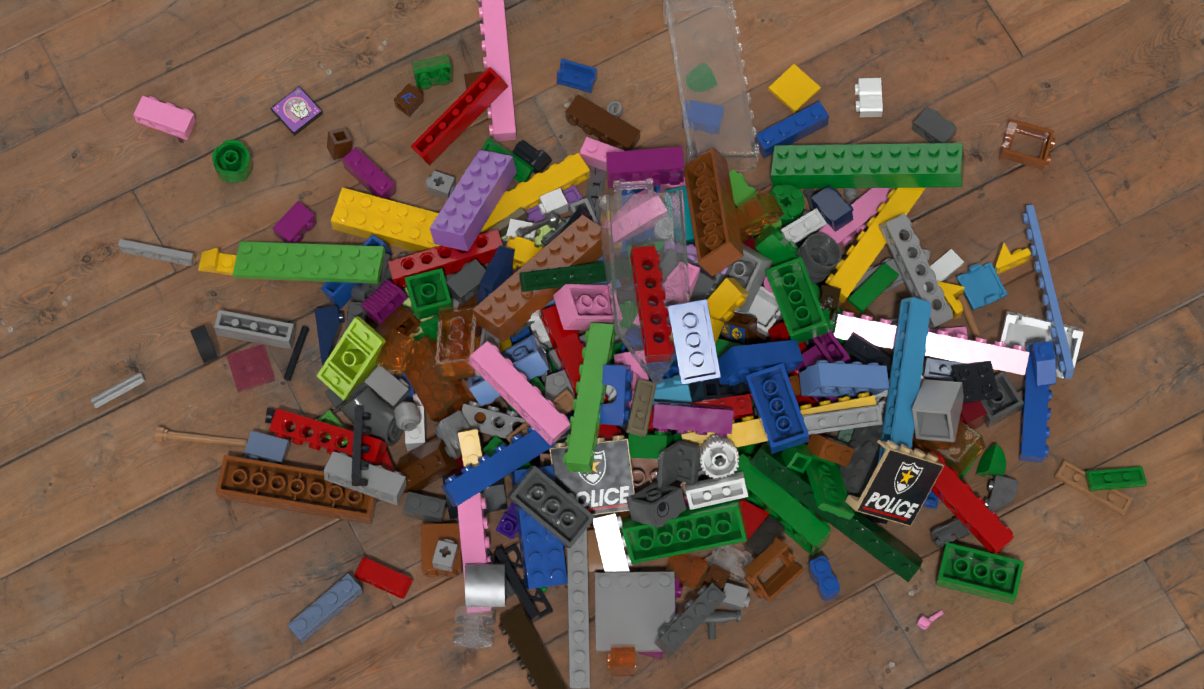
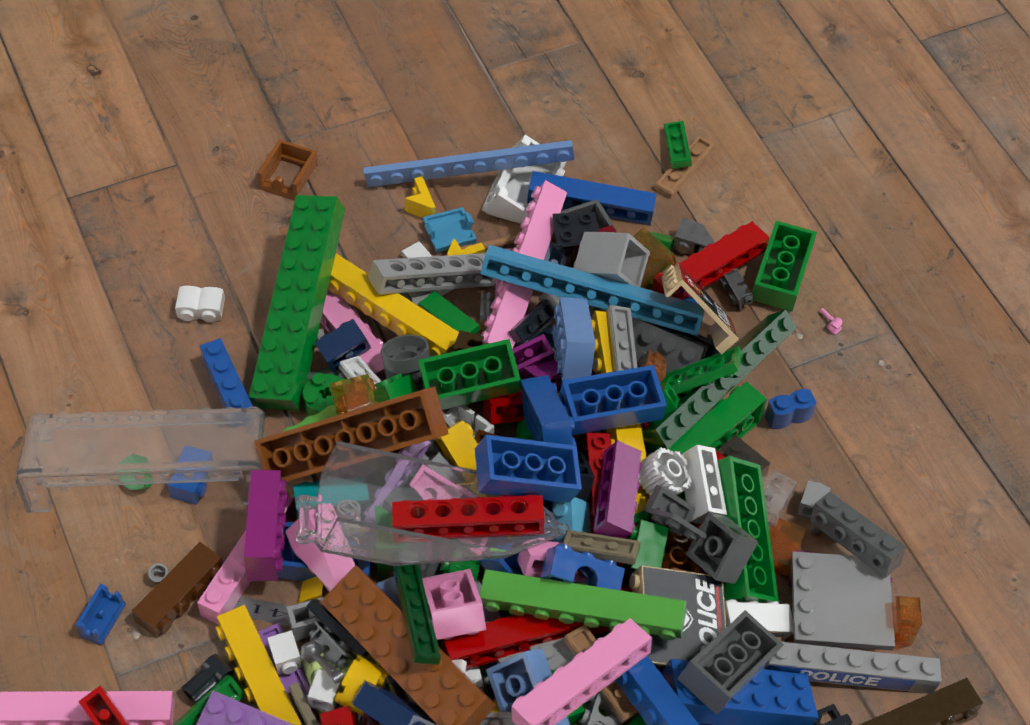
camera: 90 degrees left, 15 degrees down
reddish brown brick [703,564,731,592] -> none
dark orange window [742,537,804,602] -> none
yellow tile [768,64,821,114] -> none
dark grey brick [912,106,957,143] -> none
blue slope [1029,341,1056,387] -> none

